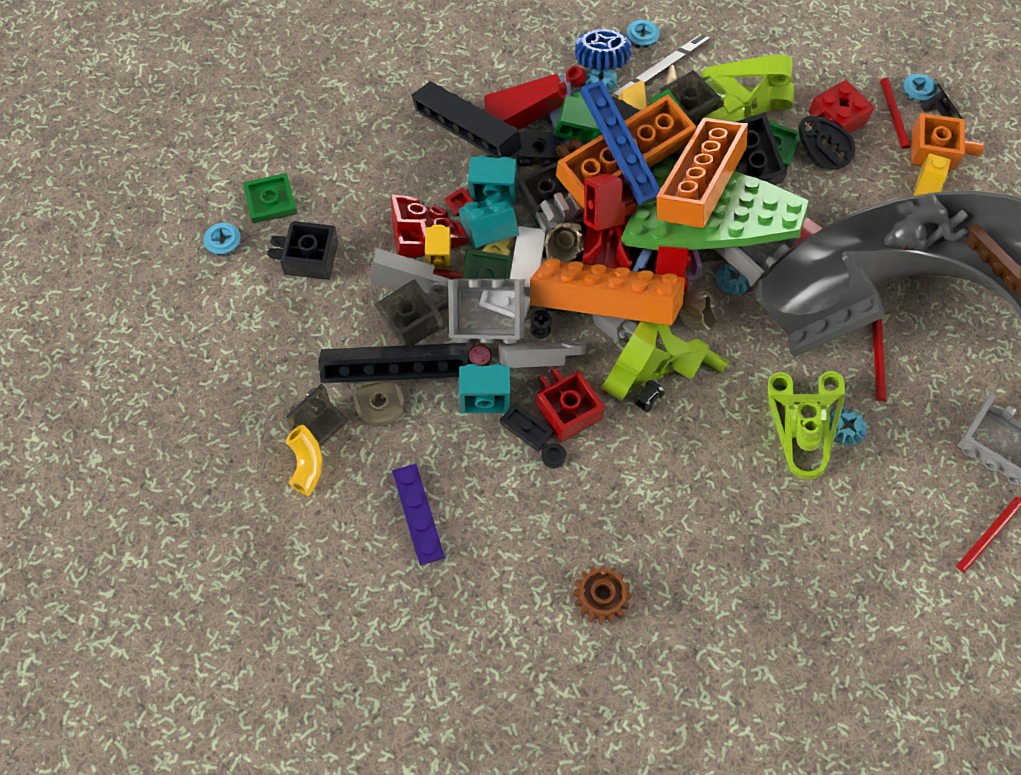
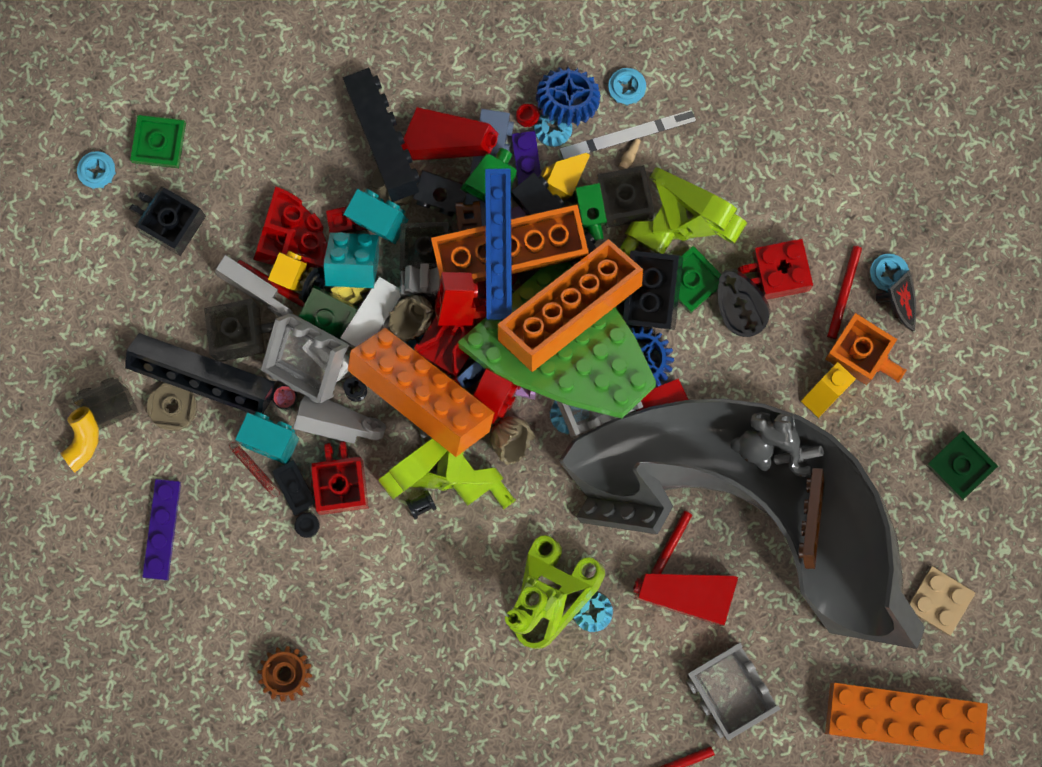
camera: 30 degrees right, 15 degrees up
none -> red piece [229,442,280,497]
none -> black gear [297,266,326,303]
none -> red slope [633,574,739,626]

